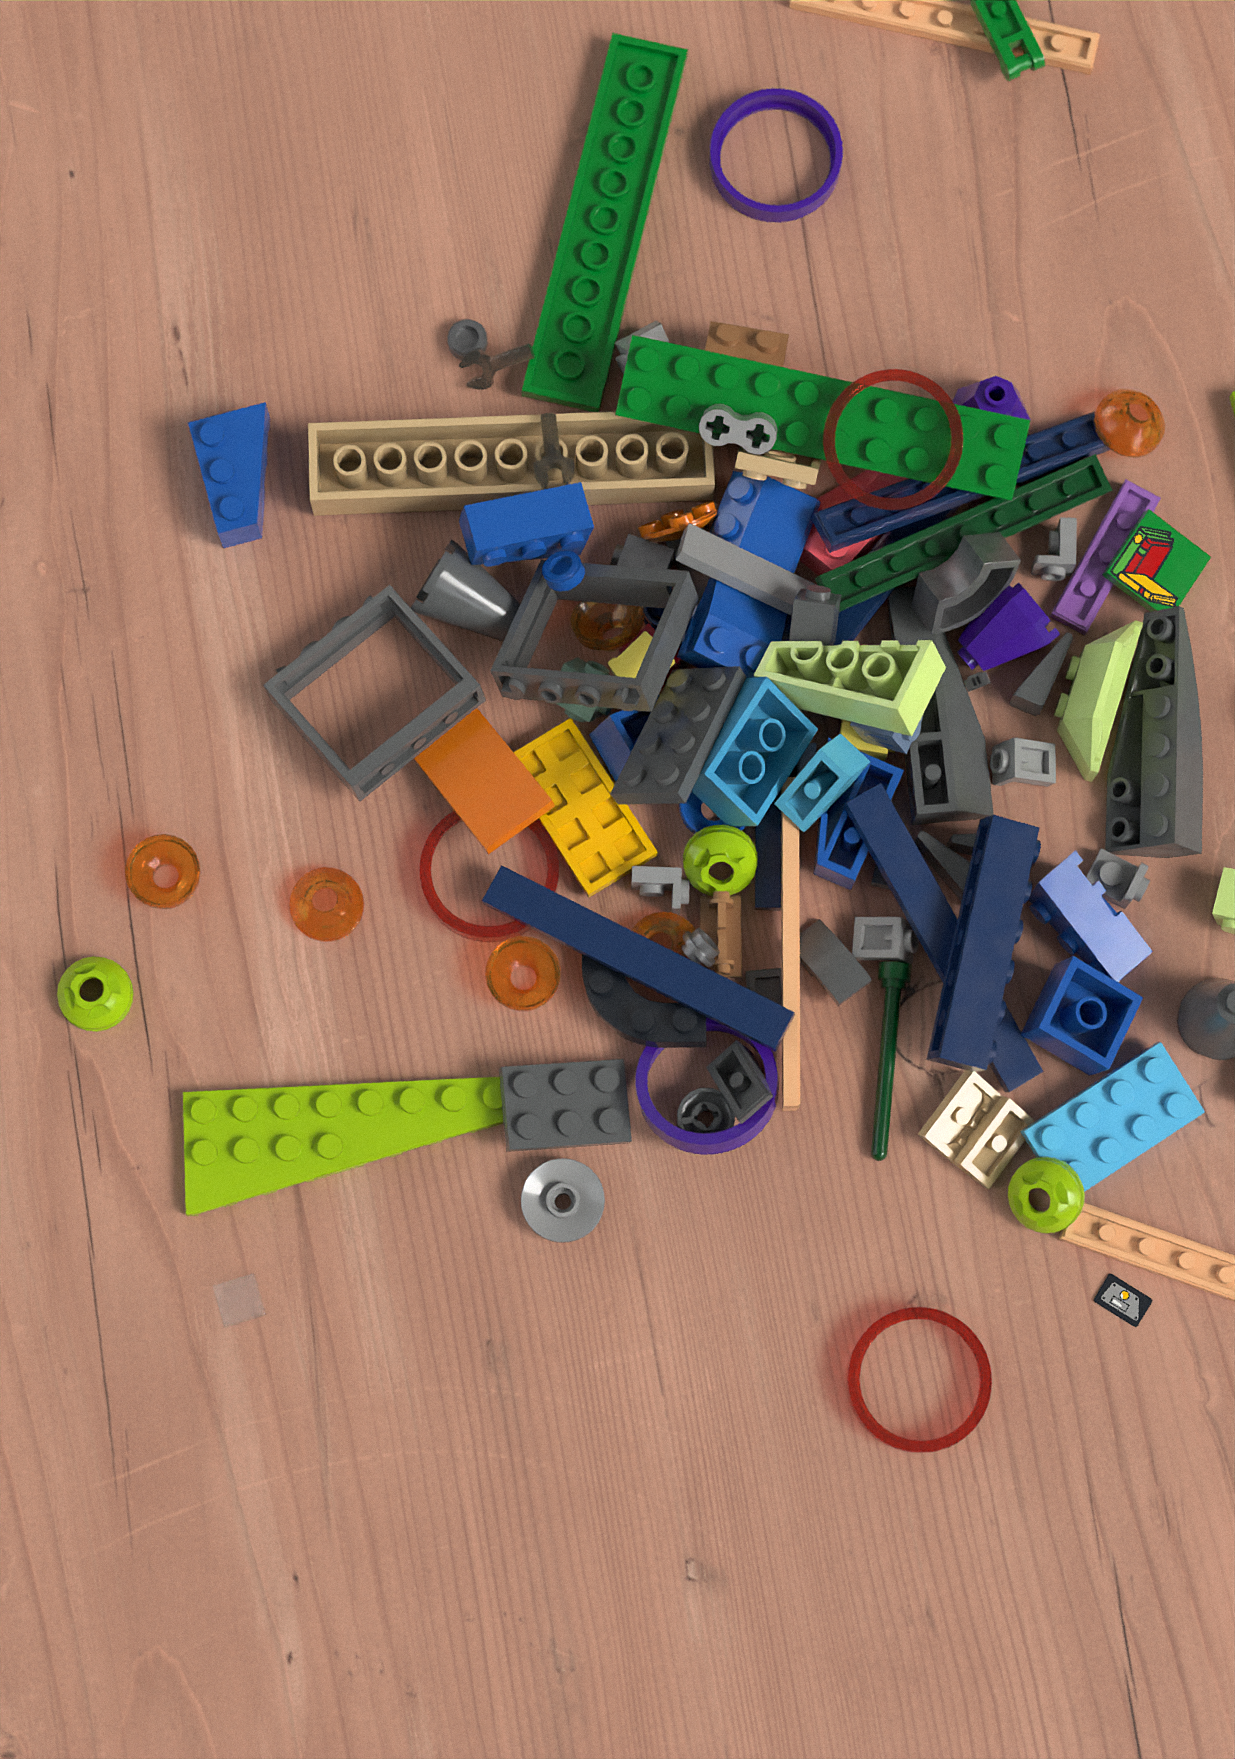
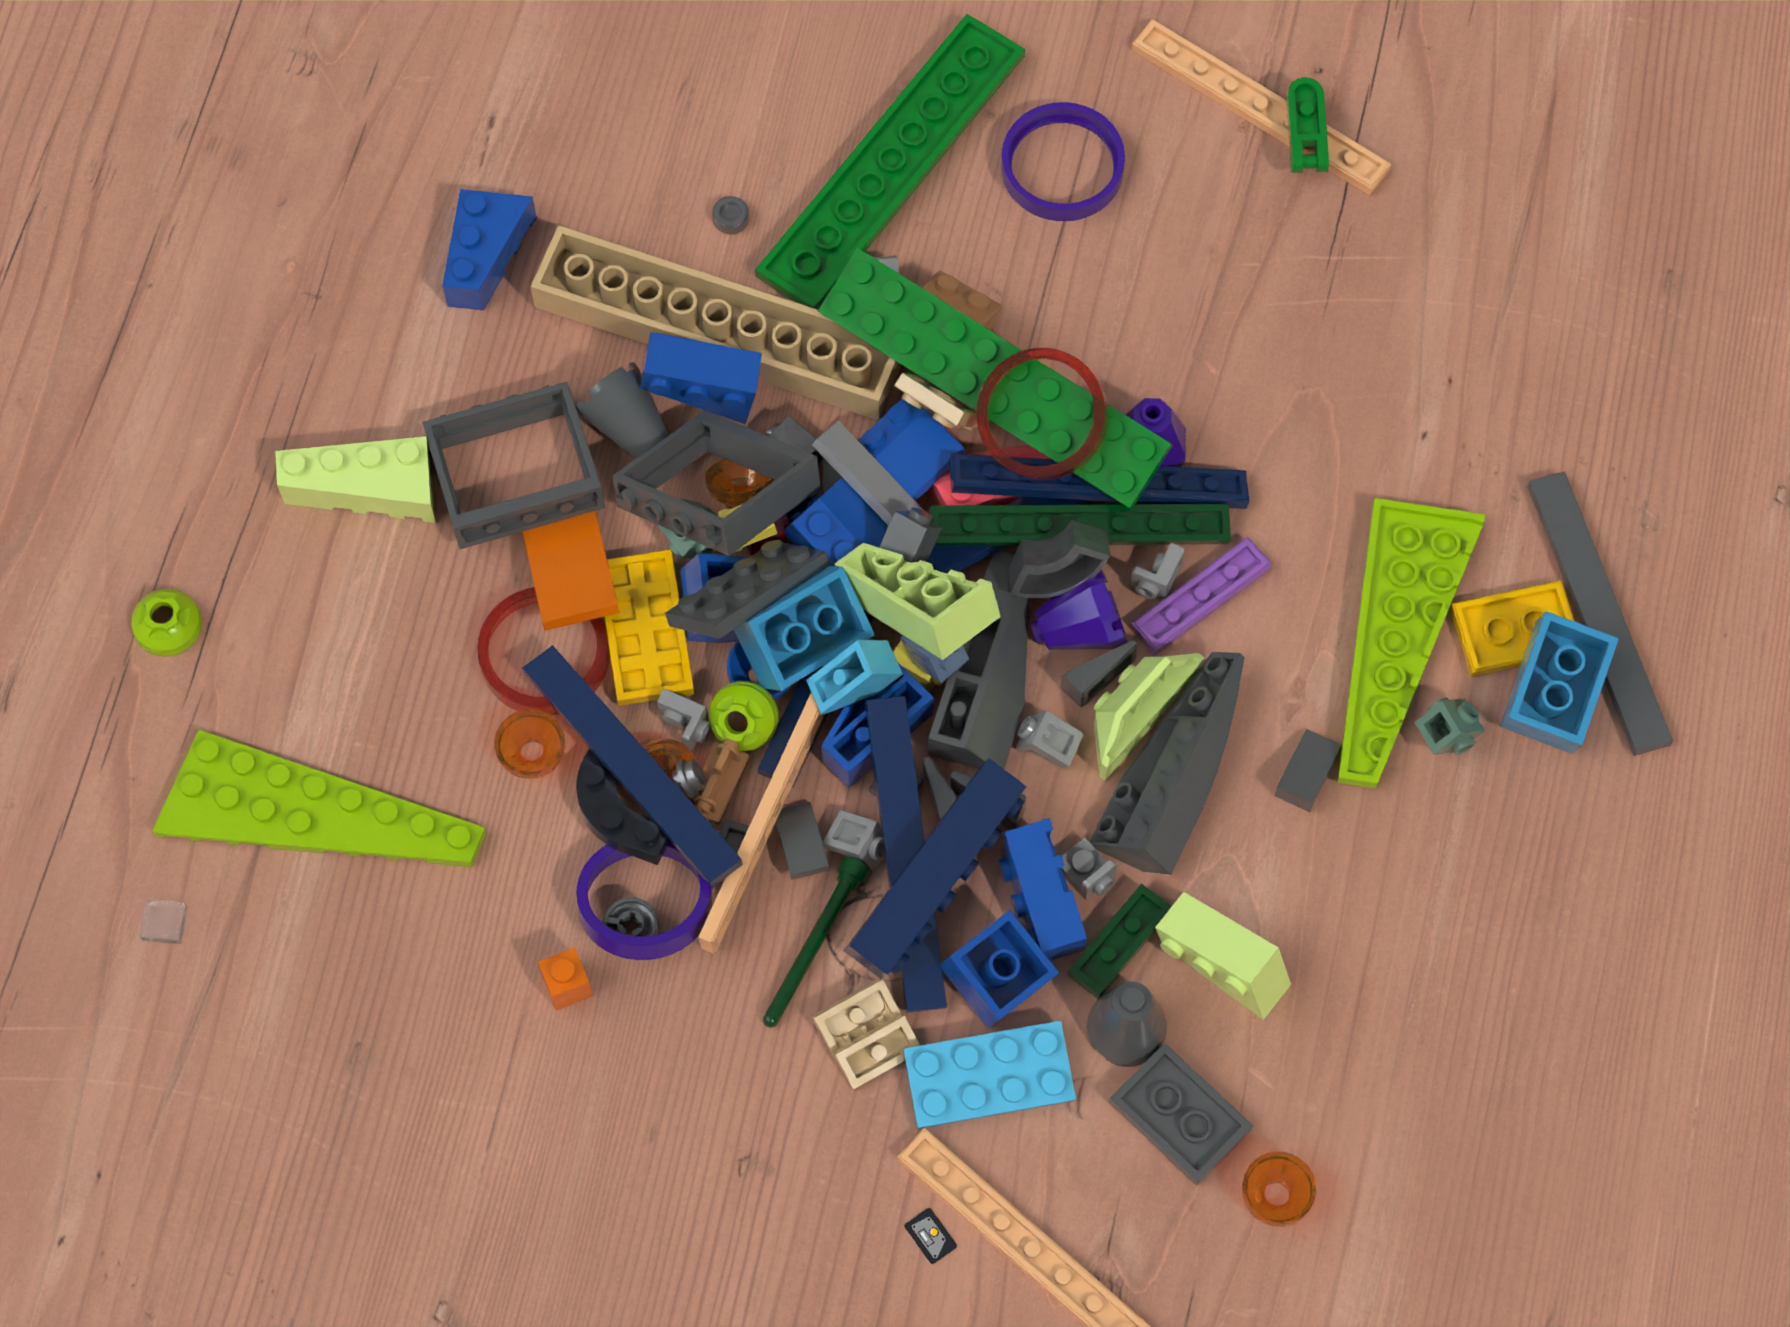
camera: 25 degrees right, 10 degrees down
clear orange piece [125,834,201,909] -> none
clear orange piece [289,867,364,942] -> none
clear smoke bar [459,343,535,390] -> none
dark grey plate [499,1059,632,1152] -> none
light grey dish [521,1158,605,1243] -> none
clear smoke bar [534,413,575,489] -> none
blue tile [542,551,585,591] -> none
orange dish [638,501,717,541] -> none
light grey axle [699,404,777,455] -> none
dark grey slope [706,1040,773,1124] -> none
clear red piece [846,1307,992,1454] -> none
flat silver piece [964,672,991,692] -> none
lime piece [1008,1156,1085,1233] -> none
clear orange piece [1094,389,1165,458] -> none
tile [1102,509,1211,612] -> none
none -> yellowish green wedge [275,436,436,523]
none -> orange brick [537,947,593,1011]
none -> dark green plate [1067,883,1172,999]

